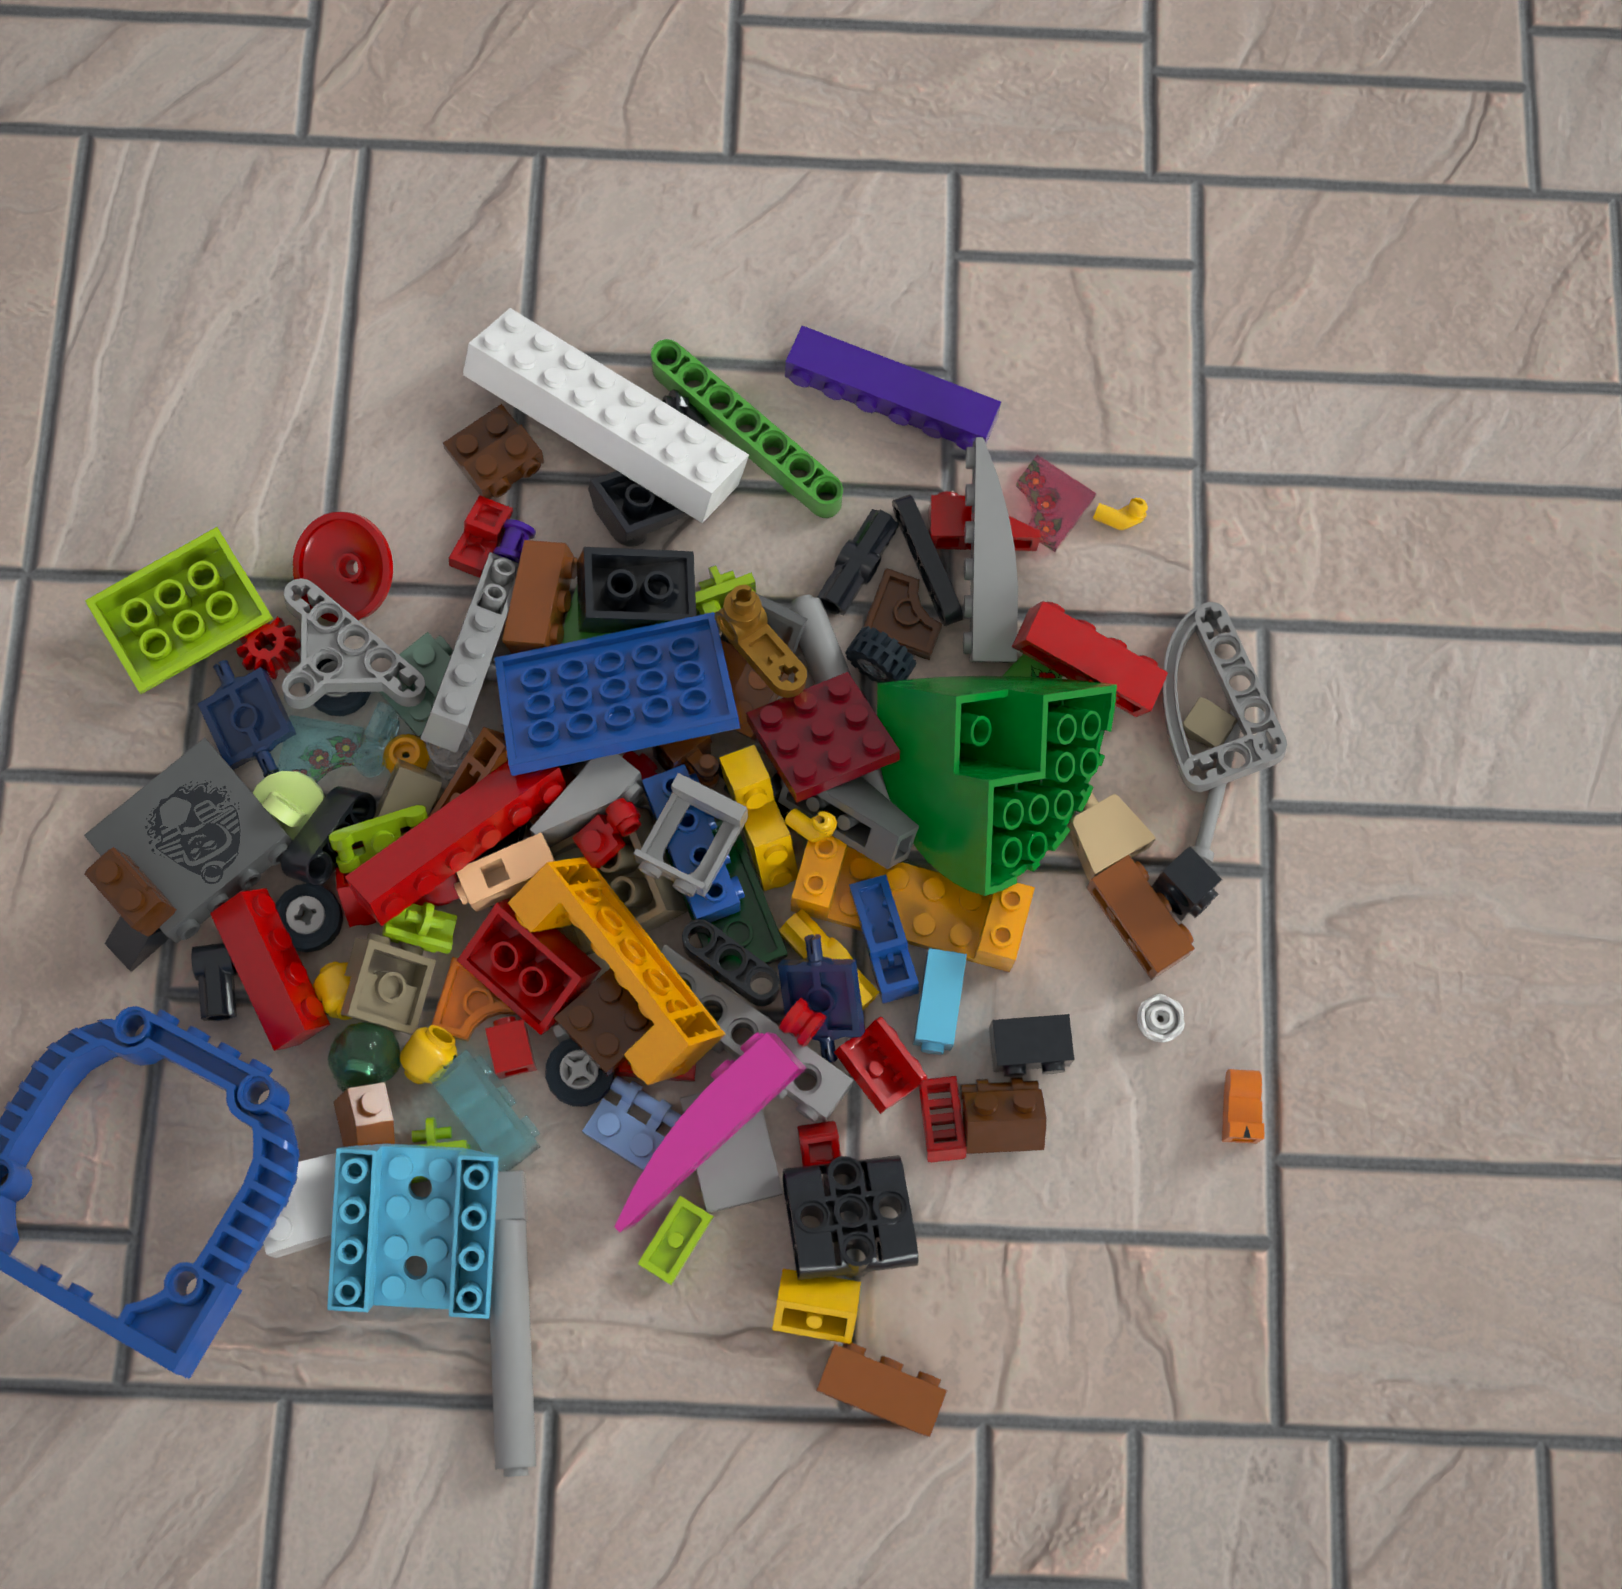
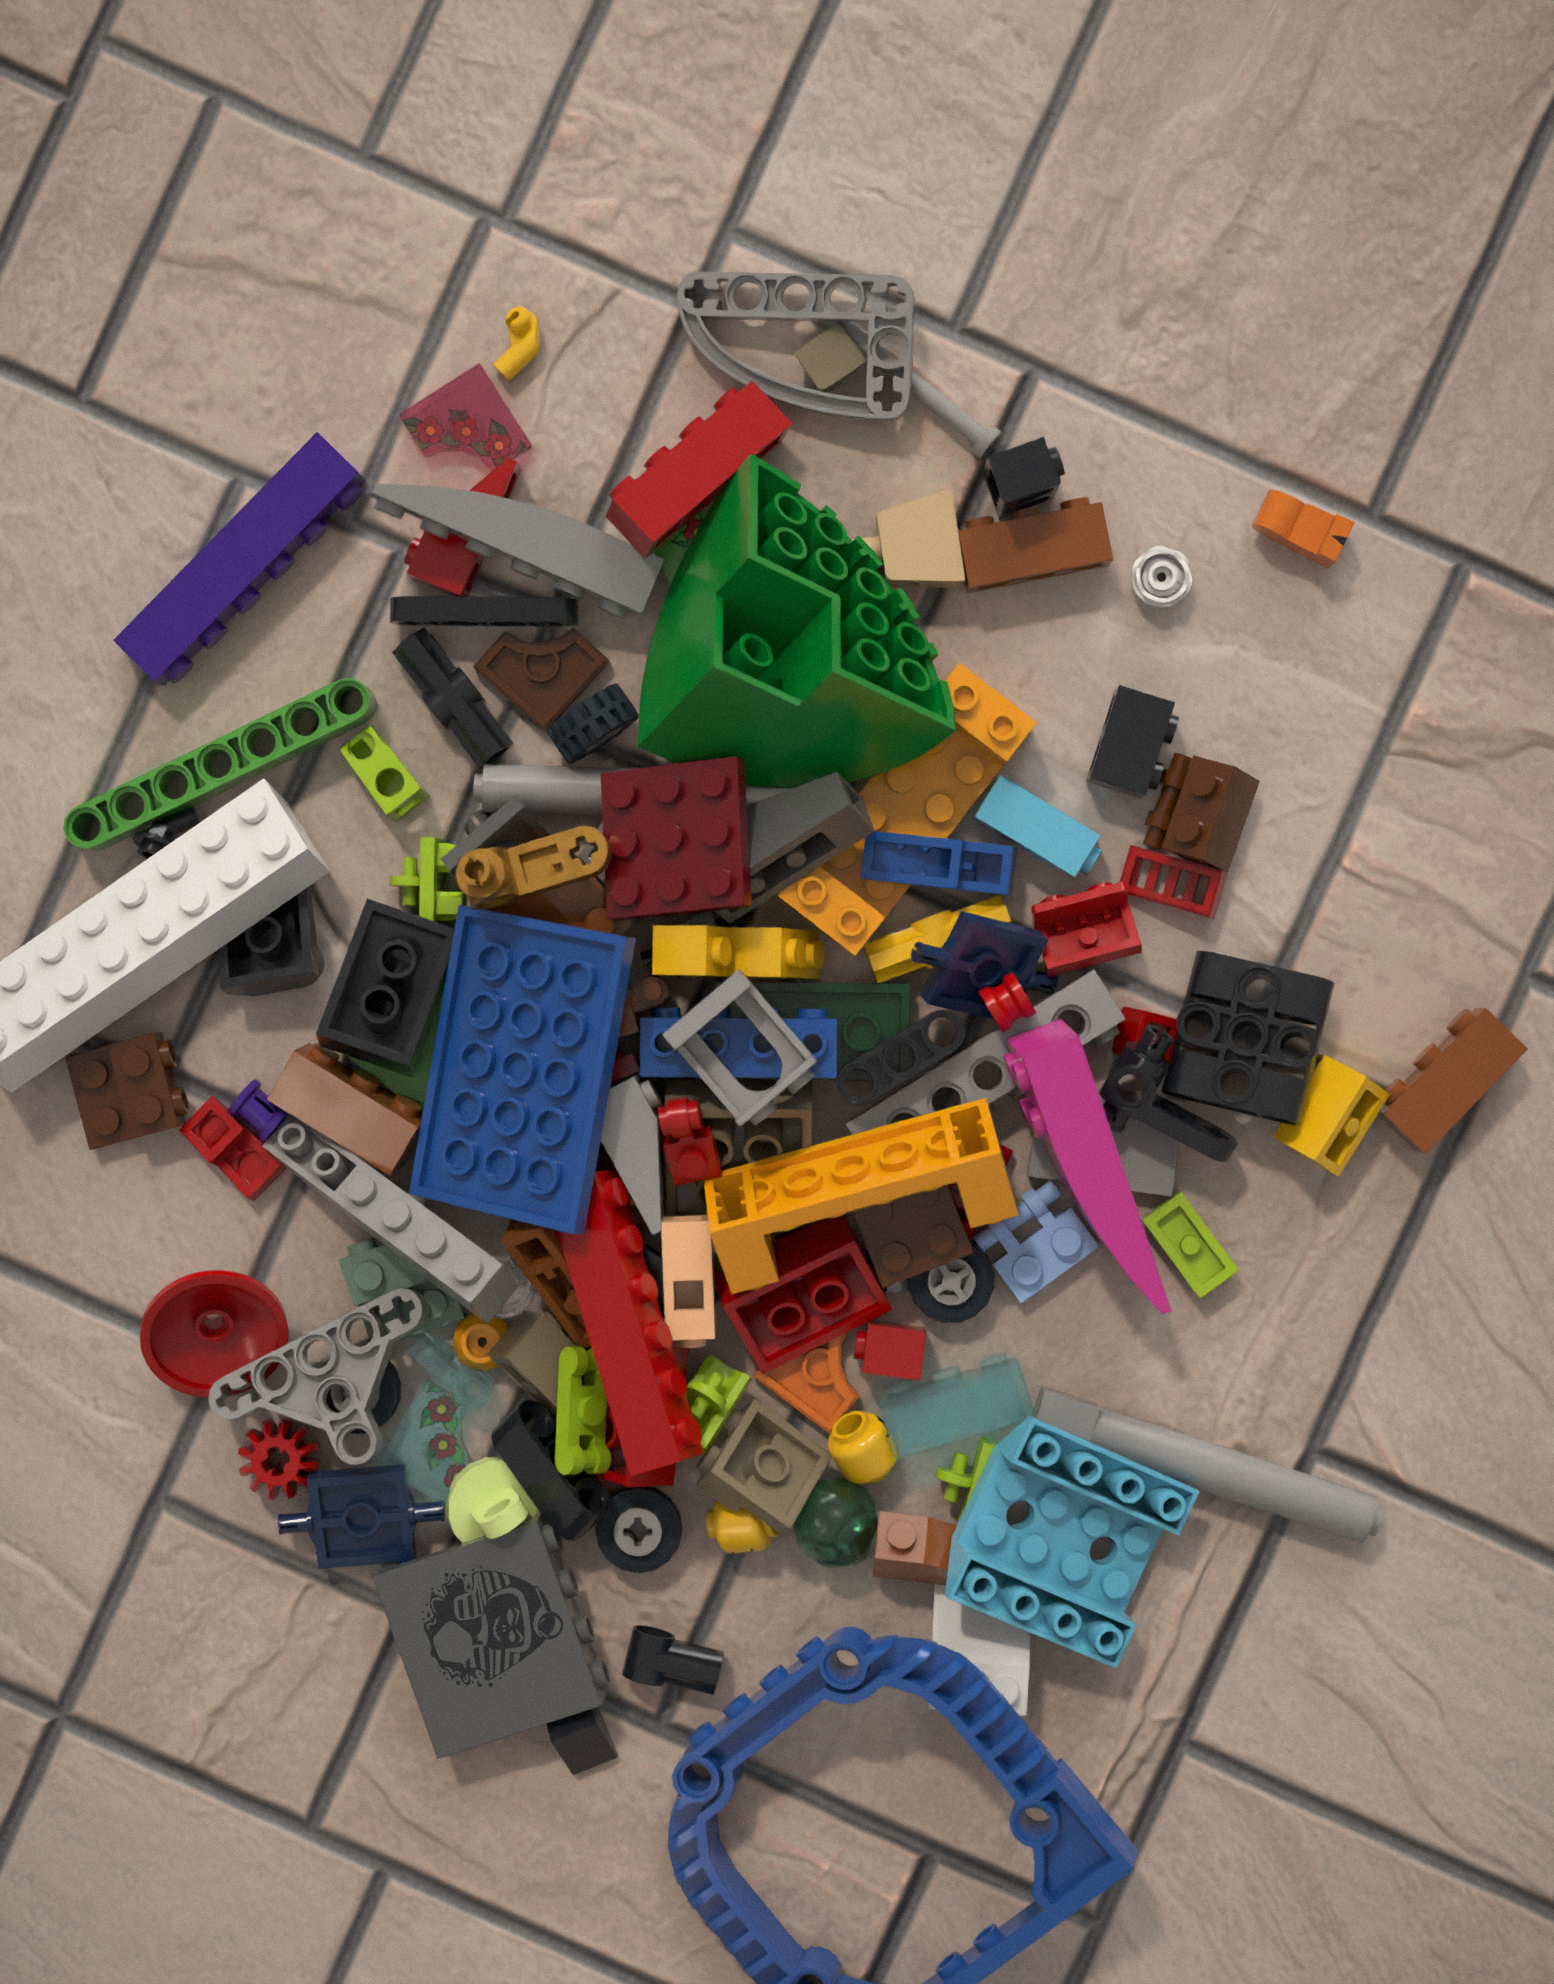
camera: 65 degrees left, 15 degrees up
reddish brown brick [84,847,177,937] -> none
lime slope [85,527,273,694] -> none
red brick [210,888,331,1051] -> none
yellow arm [785,808,837,842] -> none
none -> lime leg [340,724,430,823]
none -> black piece [1099,1025,1238,1162]

